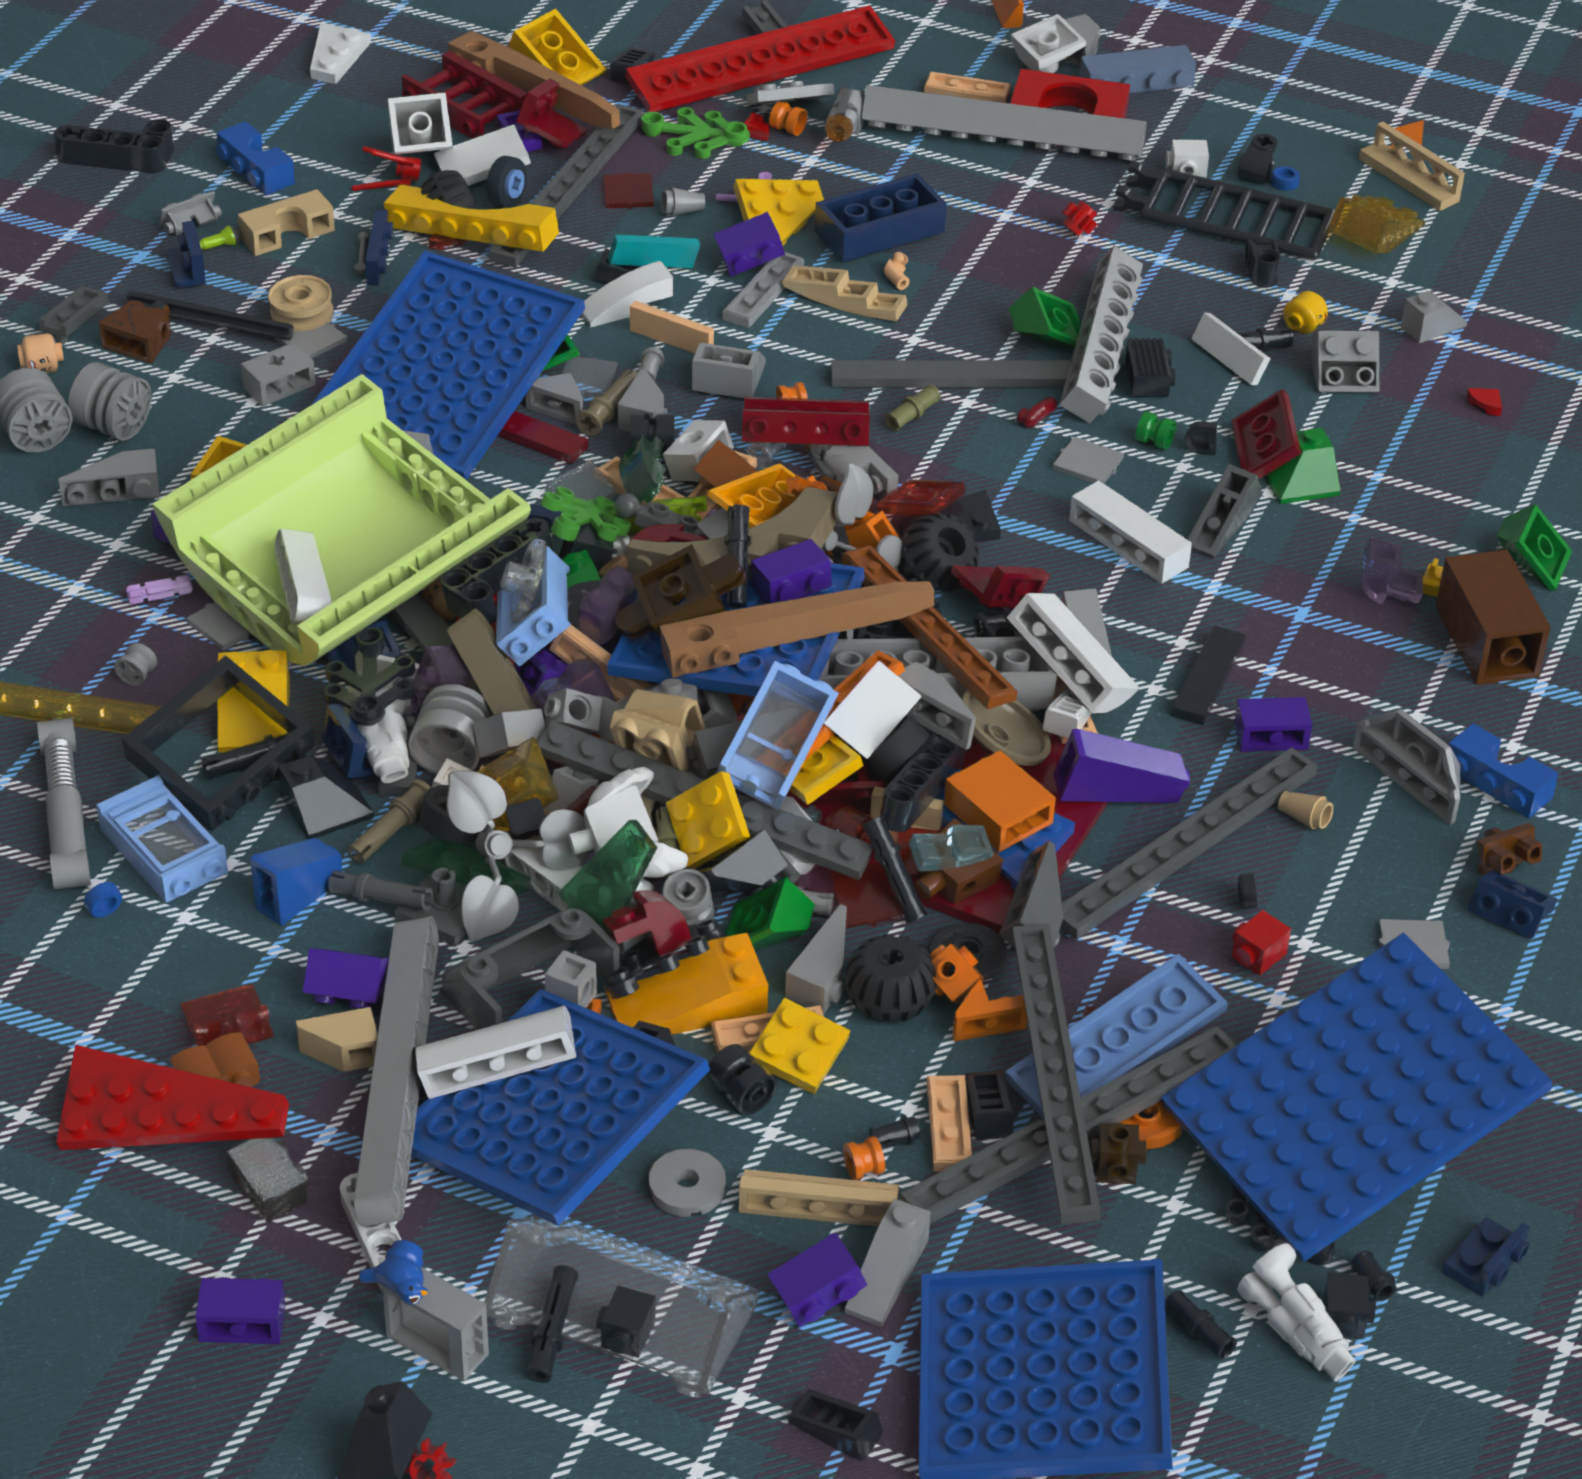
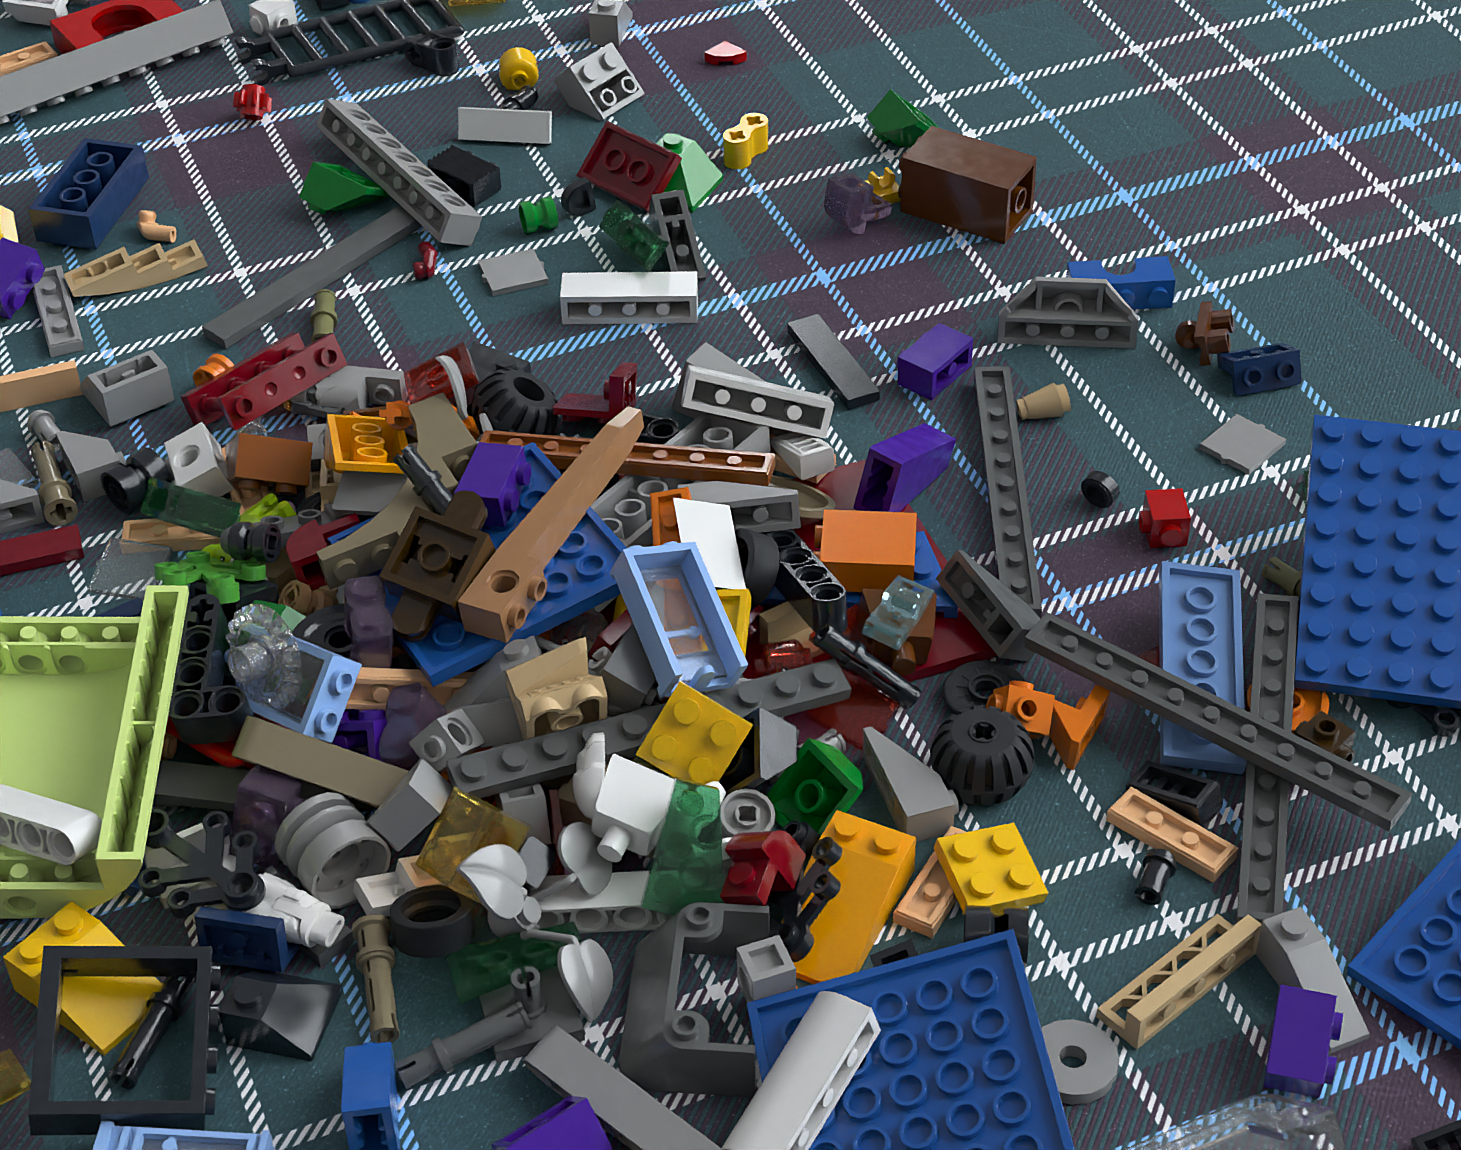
camera: 45 degrees left, 0 degrees up
orange wheel [843,1136,885,1180] -> none
none -> black wheel [227,522,282,563]
none -> clear green slope [598,200,669,272]
none -> yellow axle [723,113,768,169]

